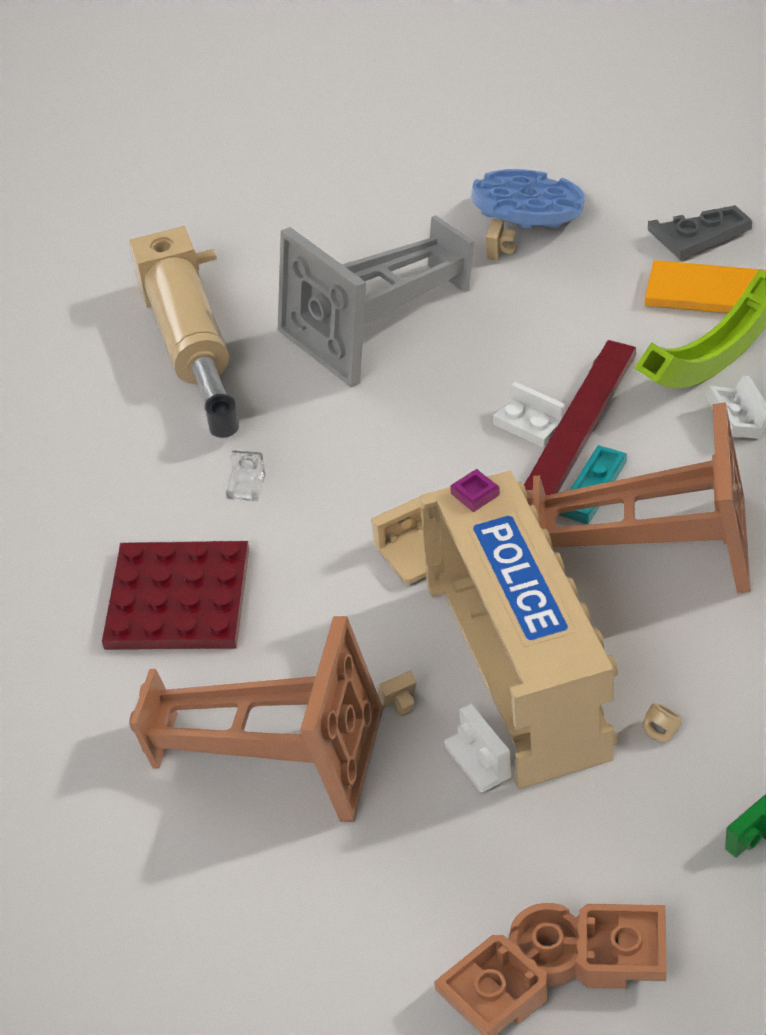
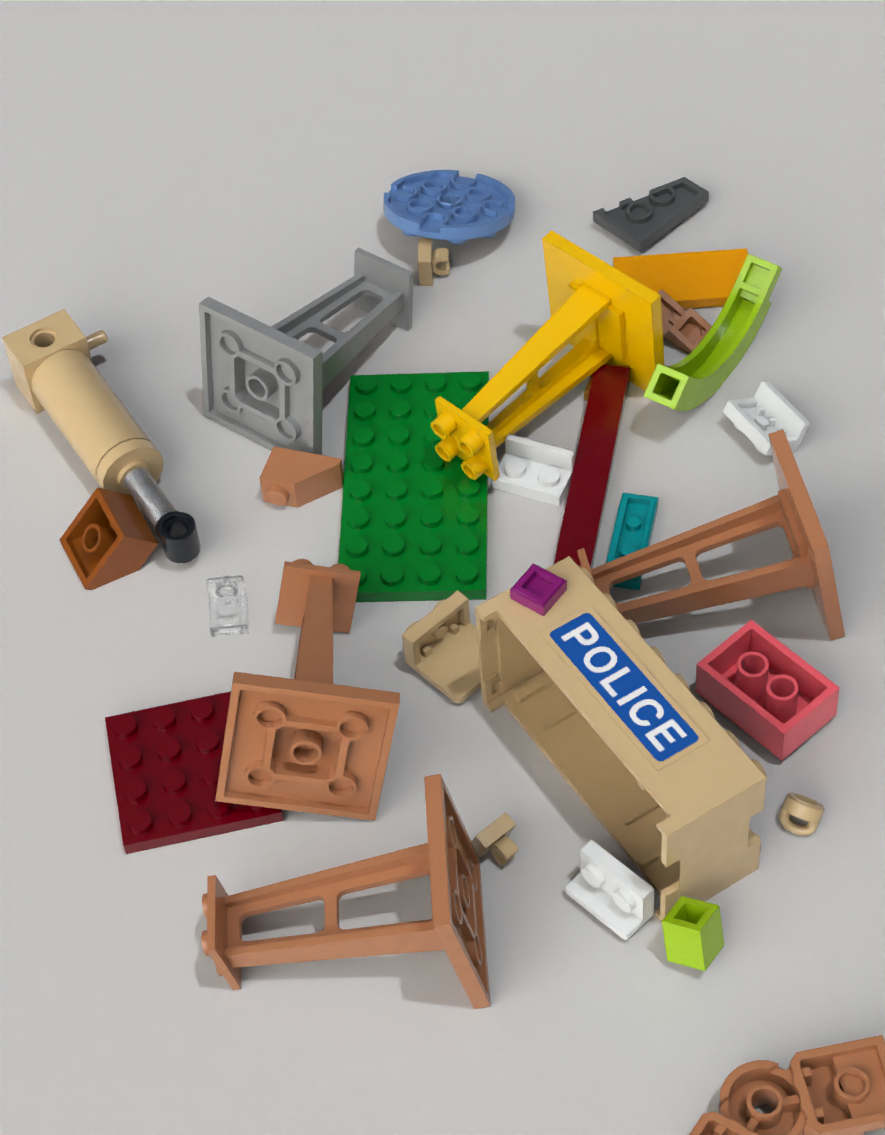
camera: 15 degrees left, 5 degrees up
none -> dark orange slope [59,487,158,590]
none -> nougat piece [215,559,400,821]
none -> nougat slope [259,446,344,508]
none -> green plate [338,371,490,602]
none -> yellow piece [431,230,665,481]
none -> nougat slope [658,289,712,354]
none -> lime brick [662,896,724,971]
none -> coral brick [695,620,839,761]

